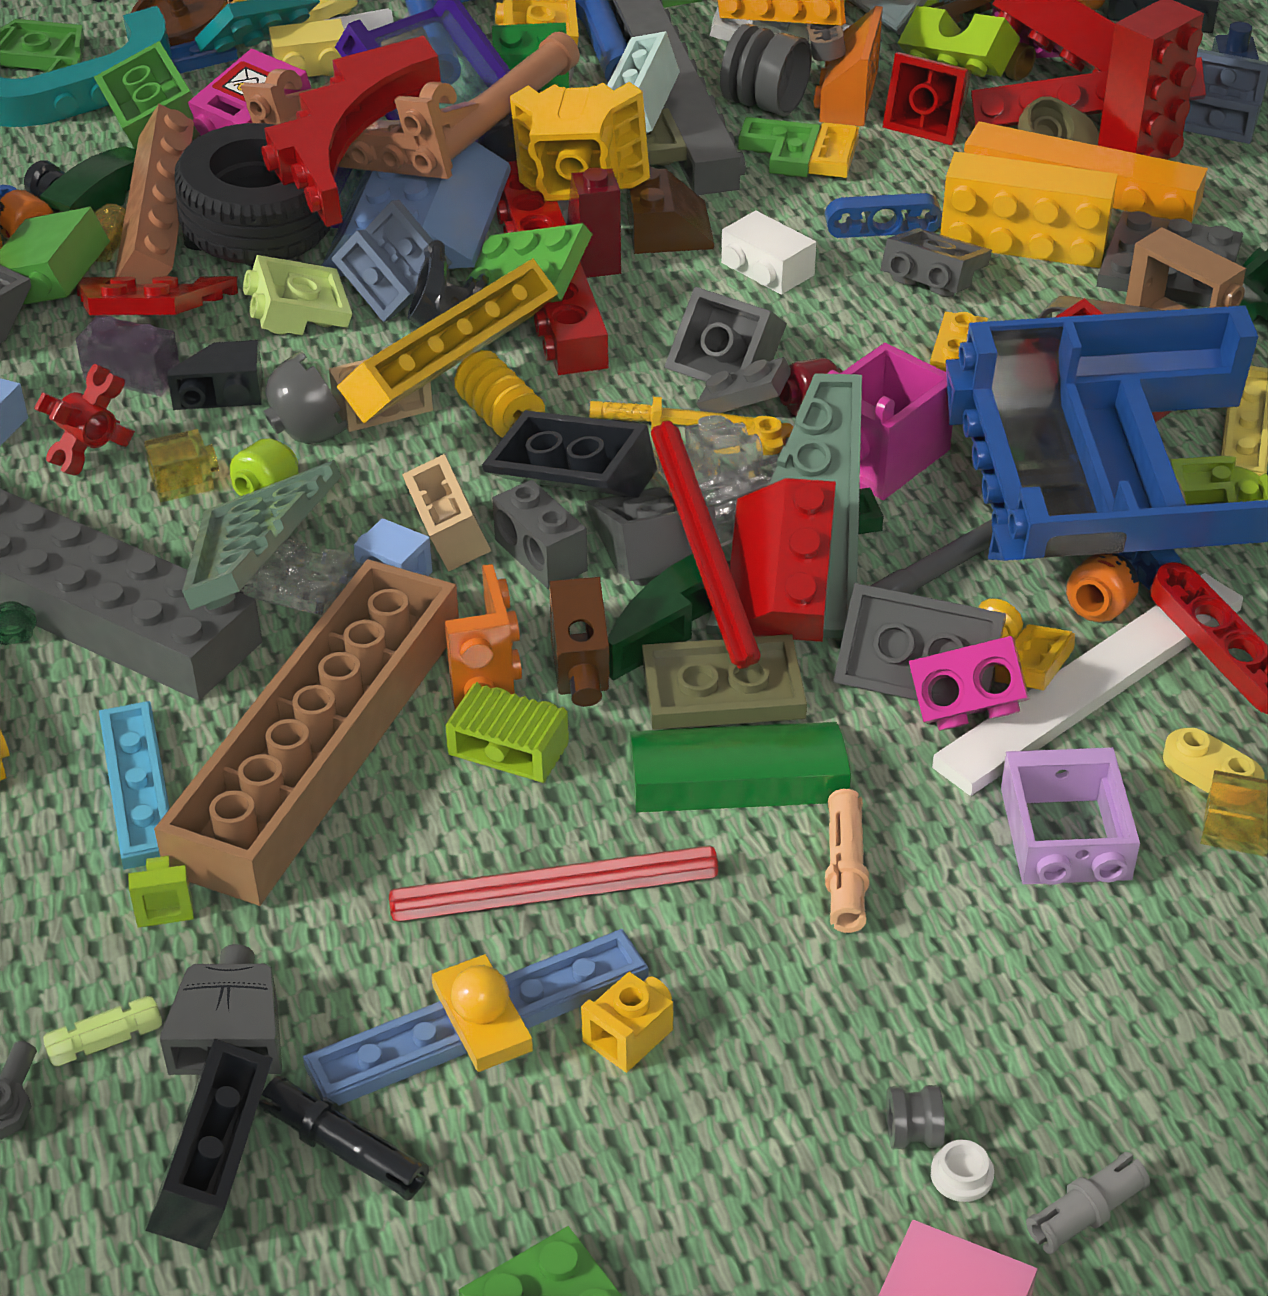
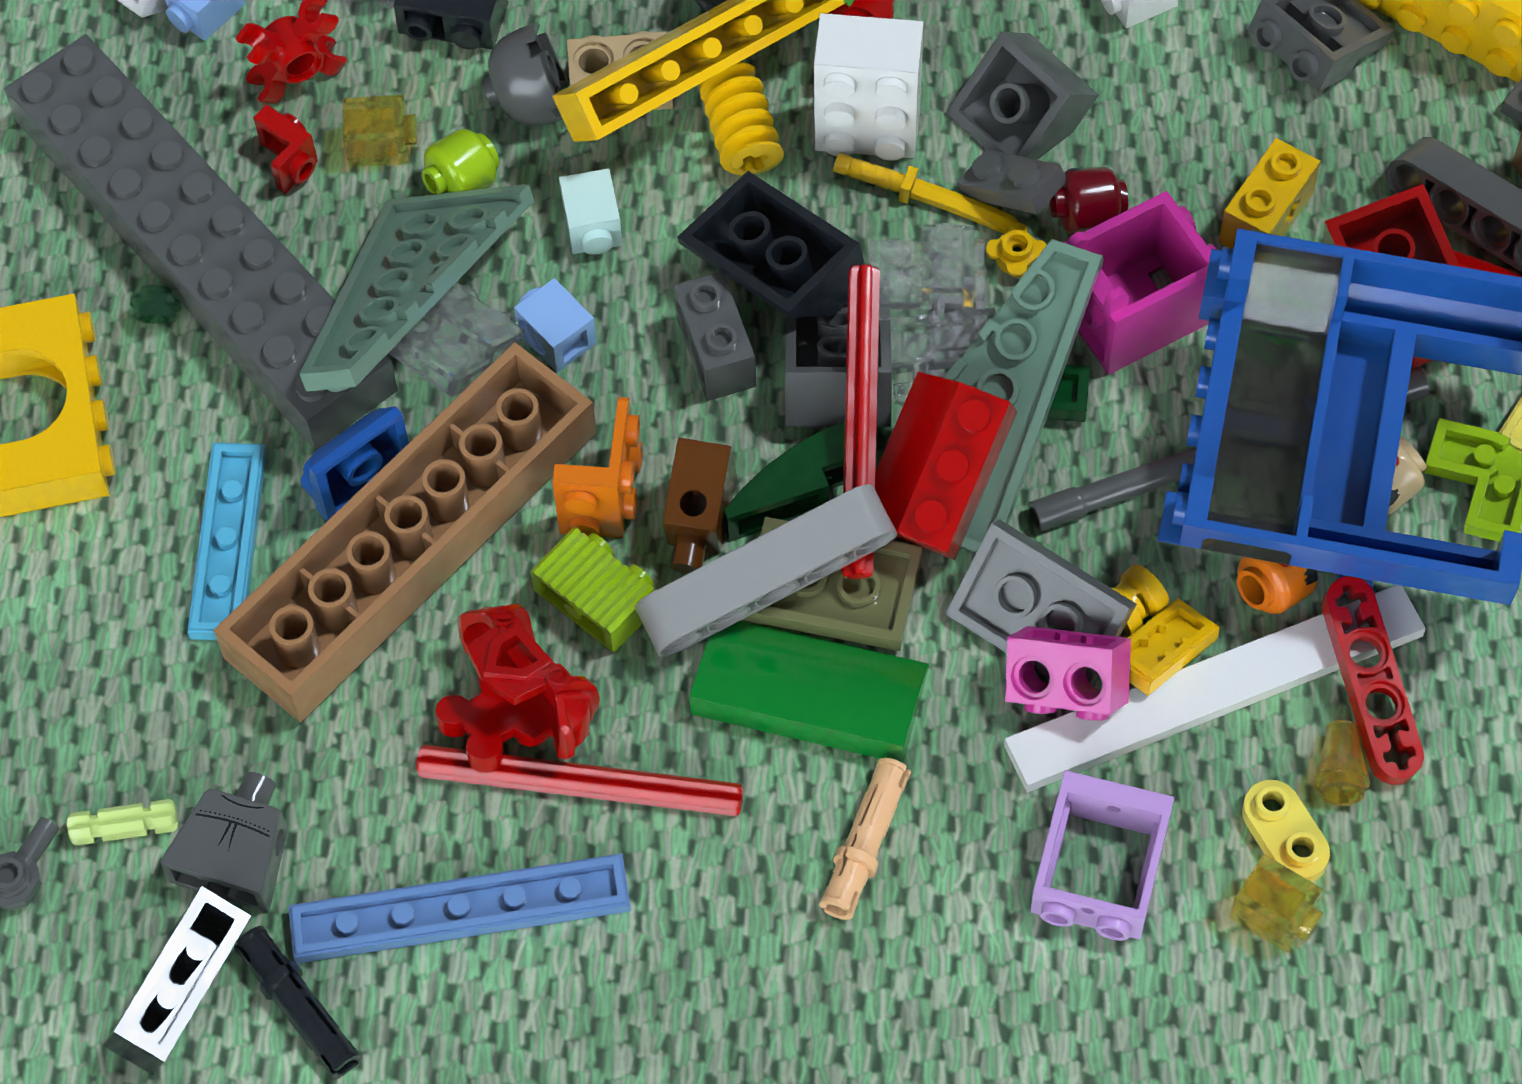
camera: 20 degrees right, 20 degrees up
lime tile [128,855,194,928] -> none
tan brick [402,454,491,571] -> none
yellow tile [431,954,533,1072] -> none
yellow brick [581,972,673,1073] -> none
none -> red bracket [253,104,318,194]
none -> blue slope [301,406,409,521]
none -> red piece [435,603,600,773]
none -> light aqua brick [559,168,623,255]
none -> light grey beam [635,484,897,657]
none -> white brick [814,13,923,161]
none -> clear yellow cone [1314,720,1370,806]

